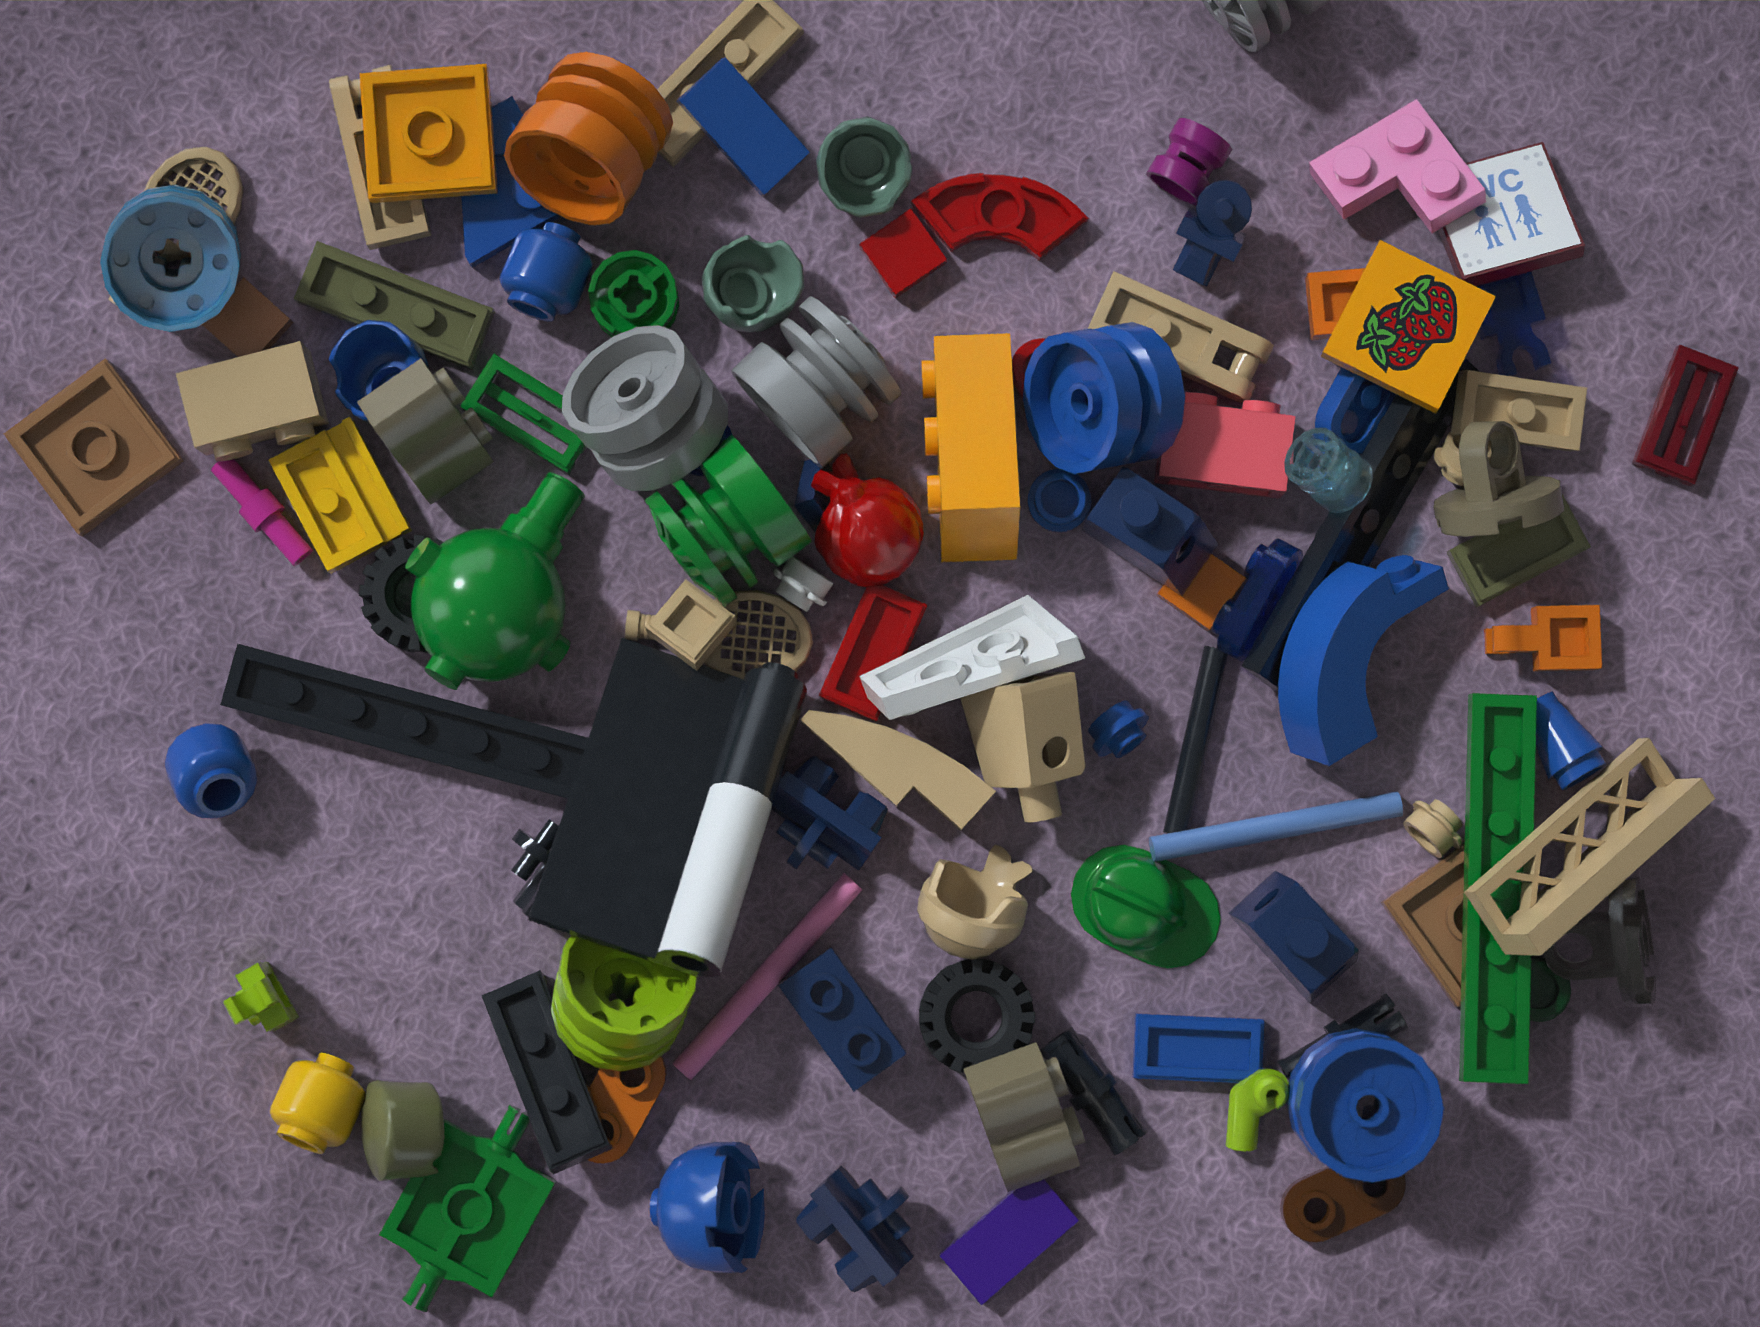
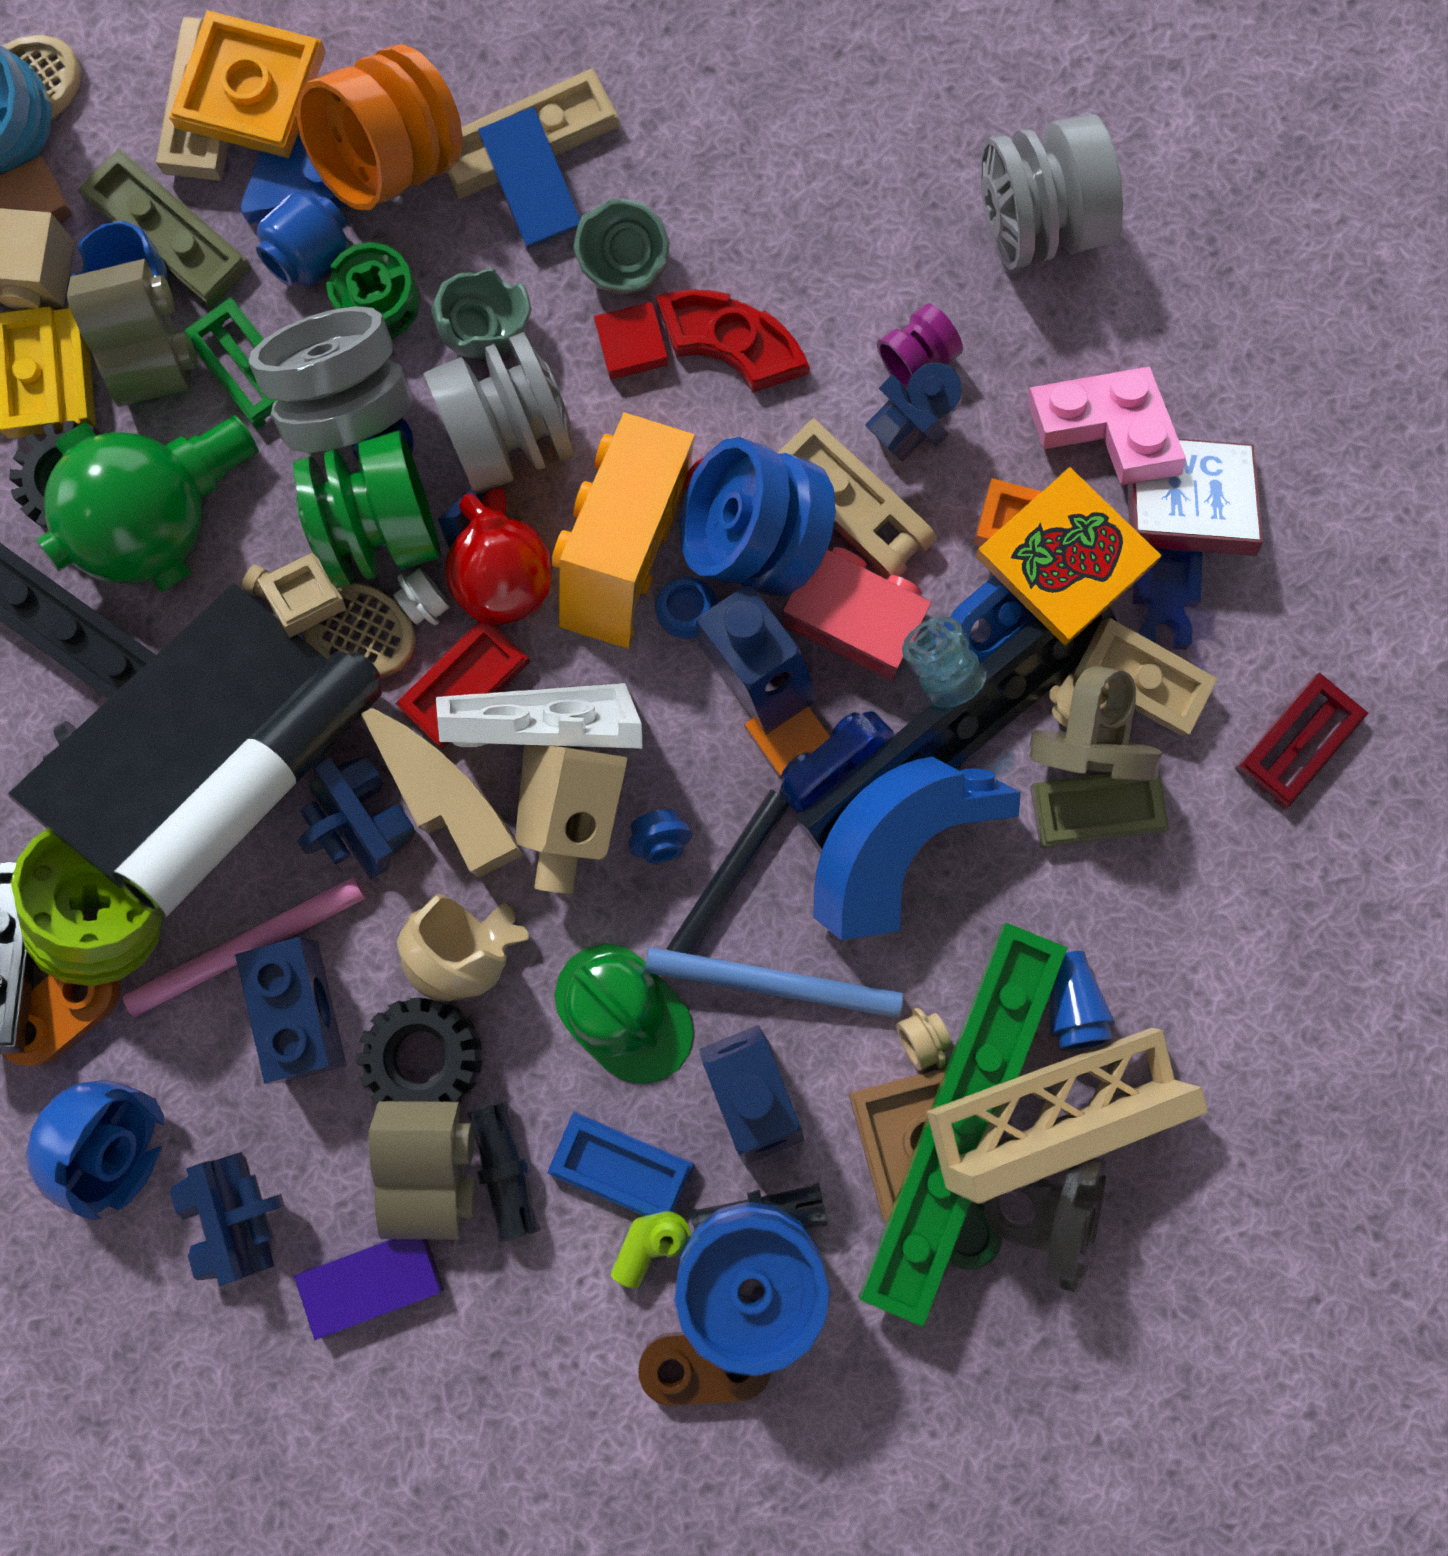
camera: 25 degrees right, 5 degrees down
orange plate [1484,605,1602,672] -> none

